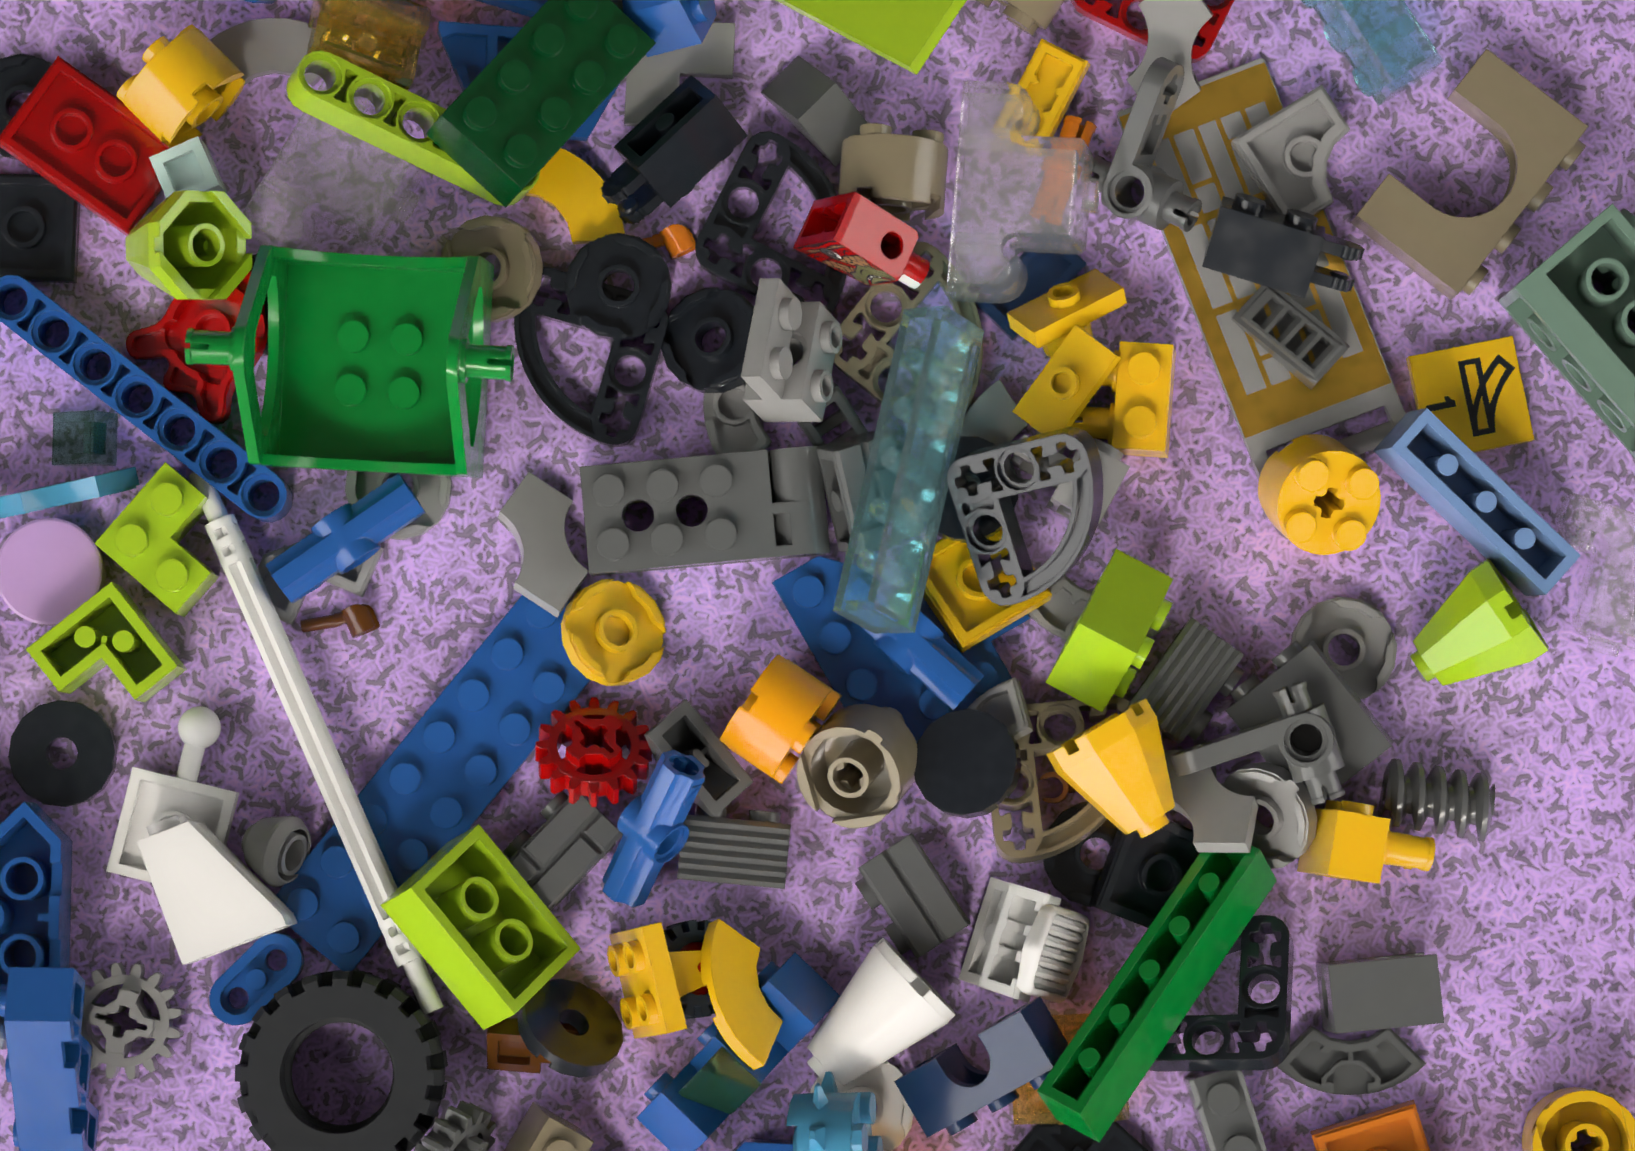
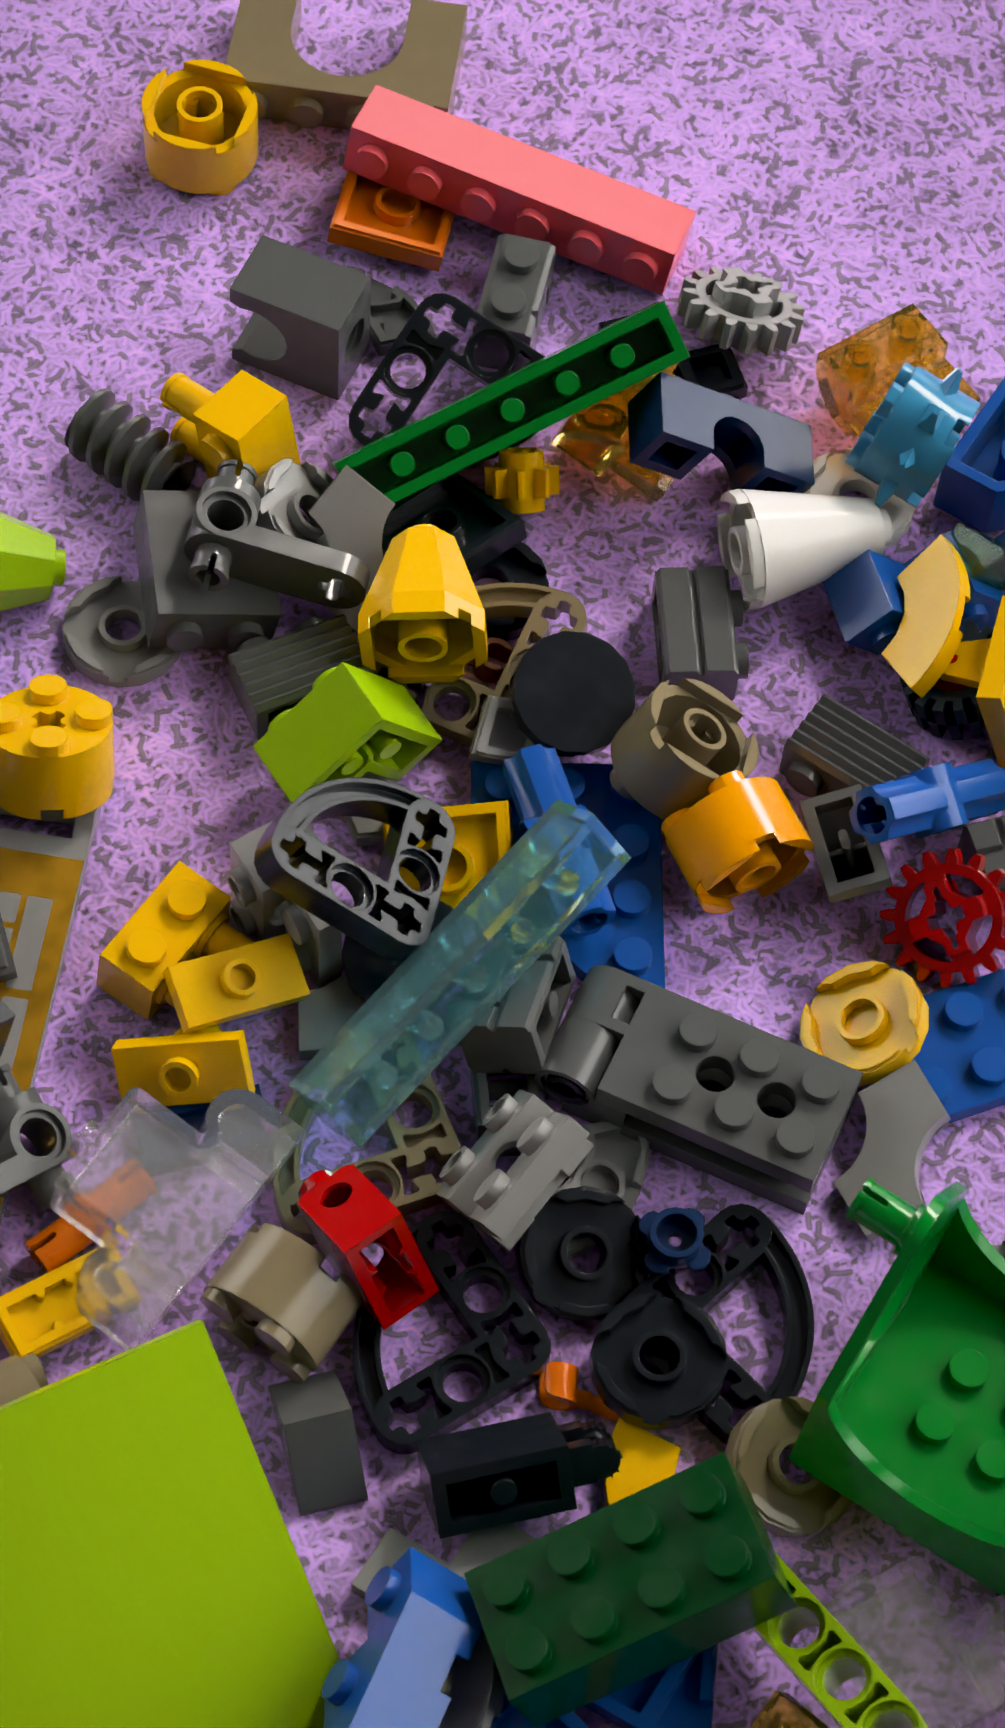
camera: 155 degrees left, 25 degrees down
white piece [958,877,1090,1003] -> none
none -> yellow gear [484,447,560,514]
none -> dark blue plate [639,1207,711,1276]

